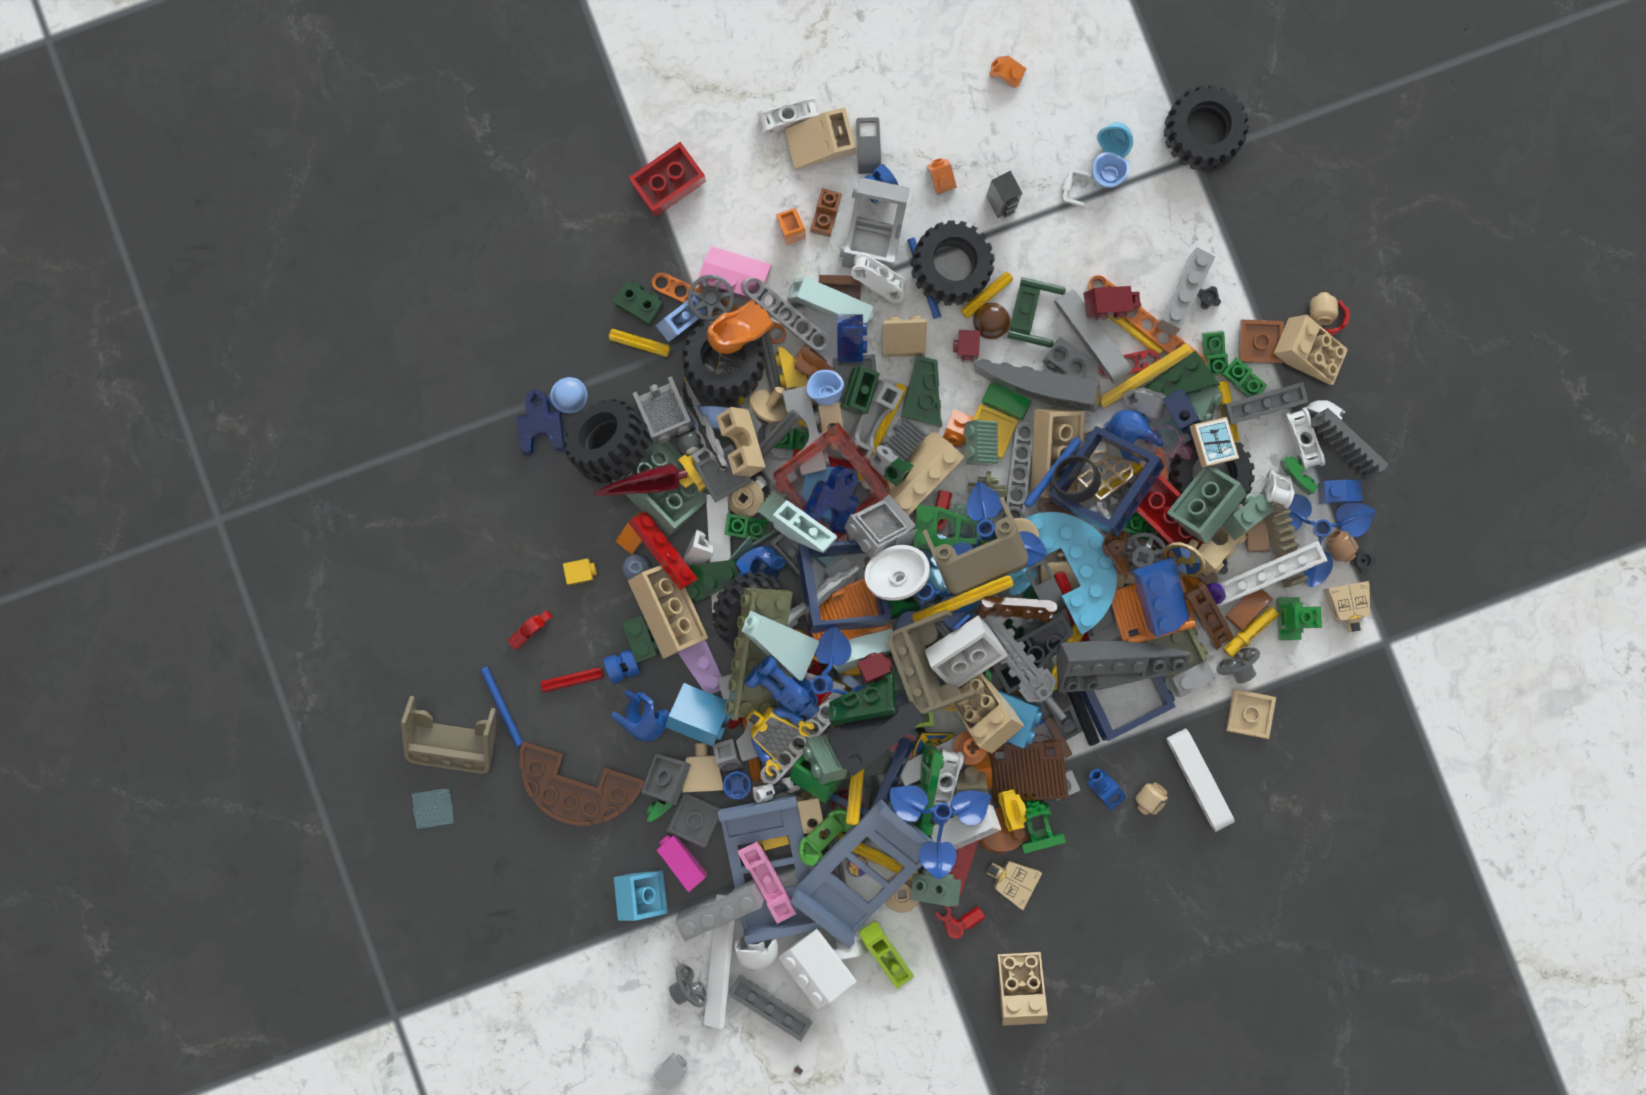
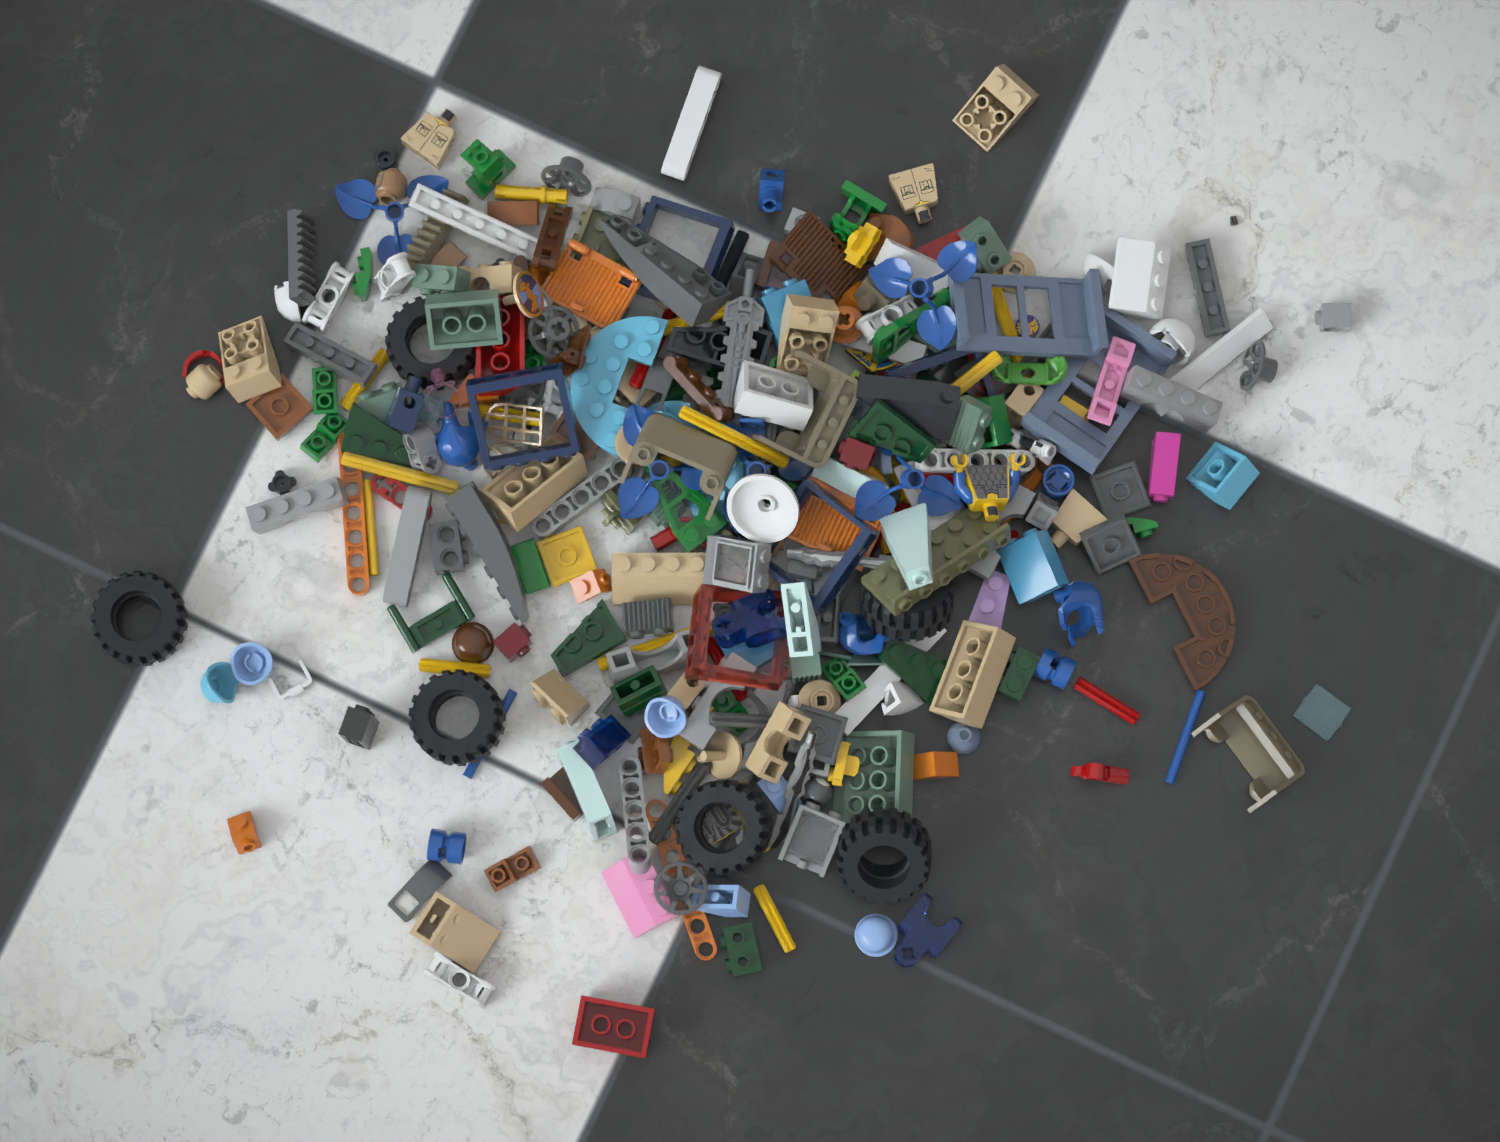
camera: 130 degrees left, 5 degrees down
yellow brick [563,558,597,586] -> none
dark red piece [594,464,688,496] -> none
red plate [629,511,698,590] -> none
orange hair [707,299,773,354] -> none
blue piece [744,655,820,720] -> none
orange slope [776,208,806,245] -> none
light grey window [839,177,910,270] -> none
white piece [851,253,907,303] -> none
lime slope [859,920,914,989] -> none
leg [869,445,914,486] -> none
white sticker [895,529,917,546] -> none
orange bracket [927,158,957,194] -> none
red bar [935,906,986,939] -> none
sand green brick [964,420,999,466] -> none
blue bar [1023,437,1082,508] -> none
black tyre [1053,455,1101,503] -> none
dark red brick [1083,286,1142,321] -> none
blue slope [1133,557,1189,637] -> none
tan head [1136,782,1168,815] -> none
tile [1190,417,1239,468] -> none
dark purple tile [1207,583,1226,605] -> none
tan tile [1225,689,1276,739] -> none
blue slope [1318,480,1363,505] -> none

